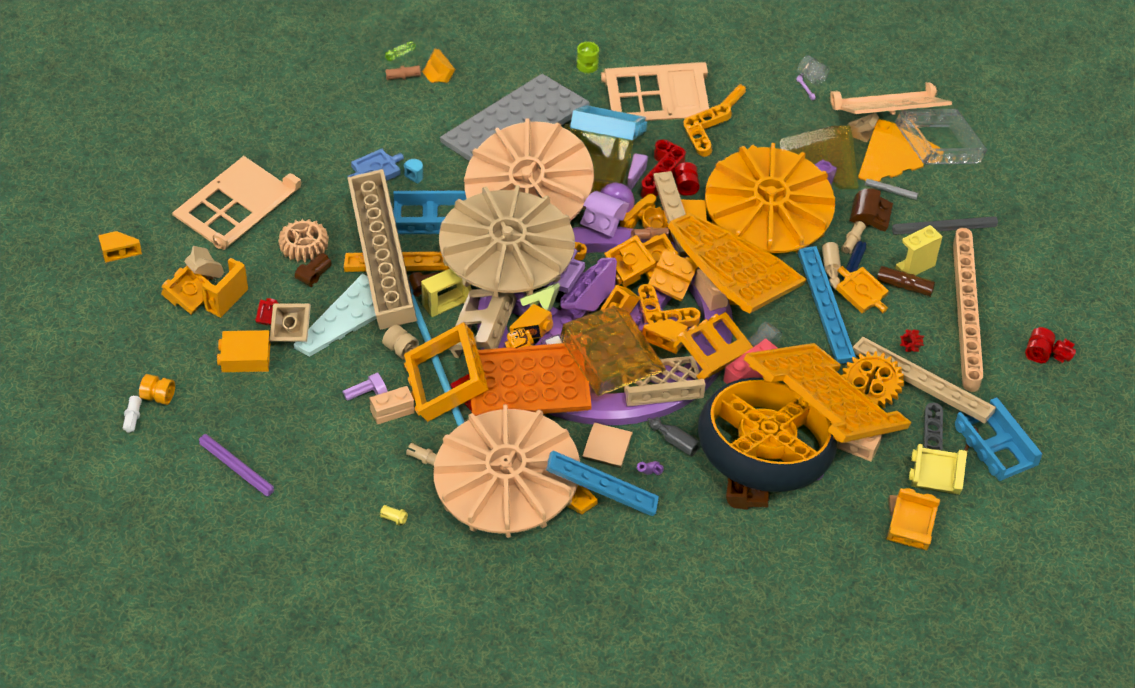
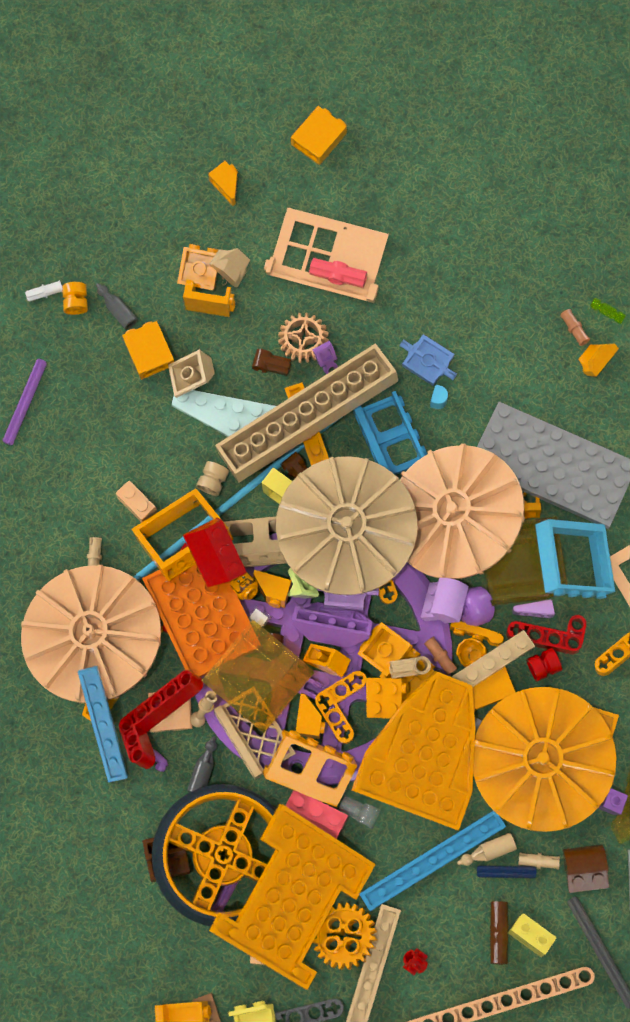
camera: 75 degrees right, 25 degrees up
red bracket [255,298,279,326] -> none
lavender piece [343,373,388,401] -> none
light yellow pin [380,505,408,525] -> none
light orange plate [836,266,889,314] -> none
none -> dark grey wheel [96,283,138,330]
none -> red beam [119,670,204,769]
none -> red slope [183,517,247,587]
none -> tan pin [190,691,217,727]
none -> light orange brick [291,106,347,165]
none -> coral piece [309,258,367,288]
none -> medium lavender plate [312,341,338,374]
none -> tan piece [389,656,431,679]

